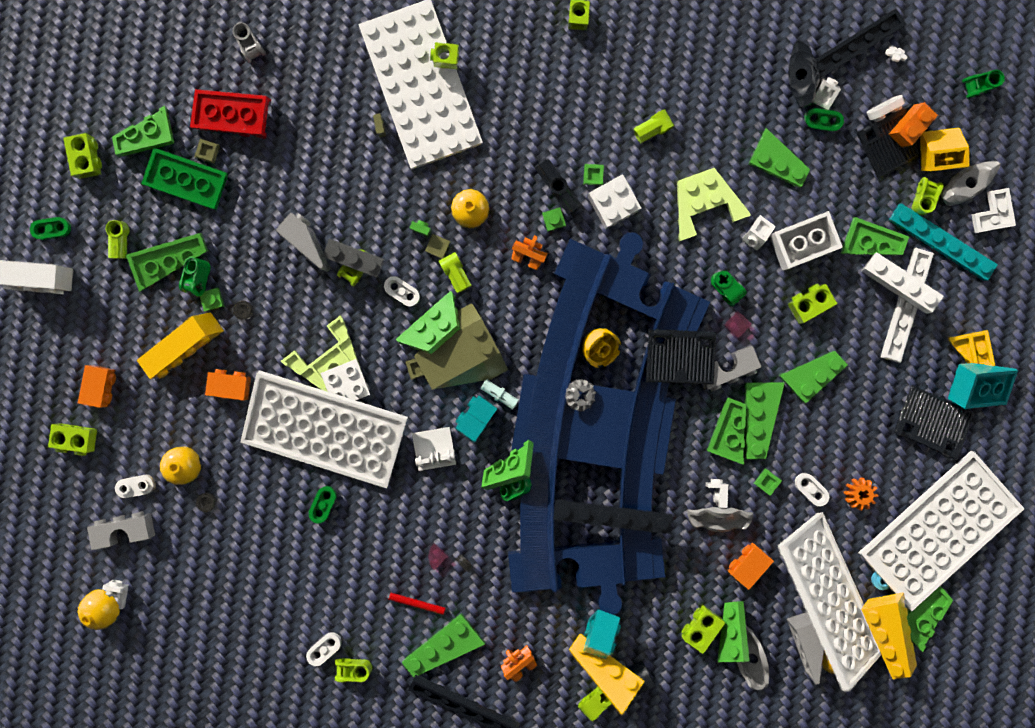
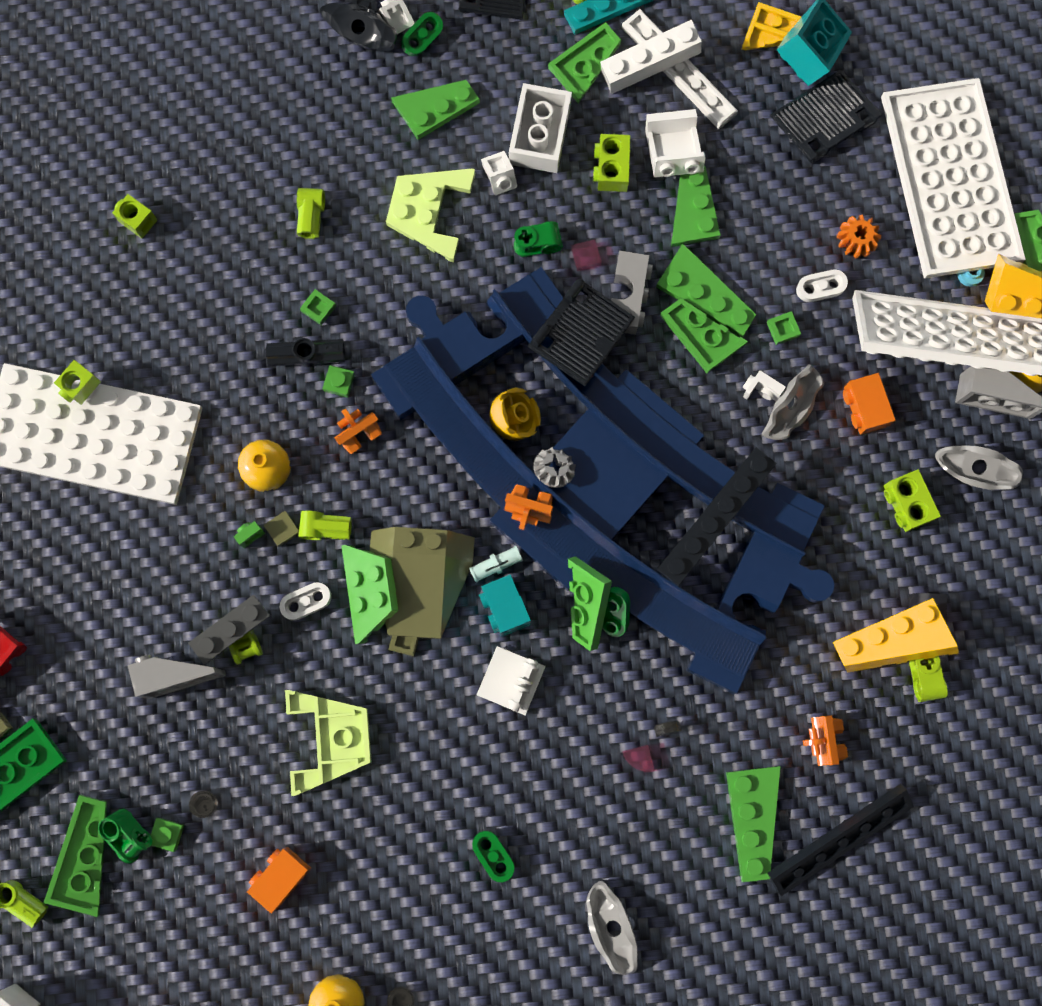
camera: 65 degrees left, 10 degrees down
yellow wedge [137,312,224,379] -> none
white plate [241,370,408,488] -> none
white plate [306,632,341,666] -> none
white hinge [321,359,370,401] -> none
lime piece [335,658,373,682] -> none
olive tile [373,113,386,138] -> none
red bar [388,592,445,615] -> none
teal brick [583,609,621,659] -> none
white brick [587,174,641,230] -> none
bright green wing [718,601,749,662] -> none
none -> orange hips [504,484,553,530]
none -> light grey piece [586,881,638,975]
none -> white panel [645,109,705,177]

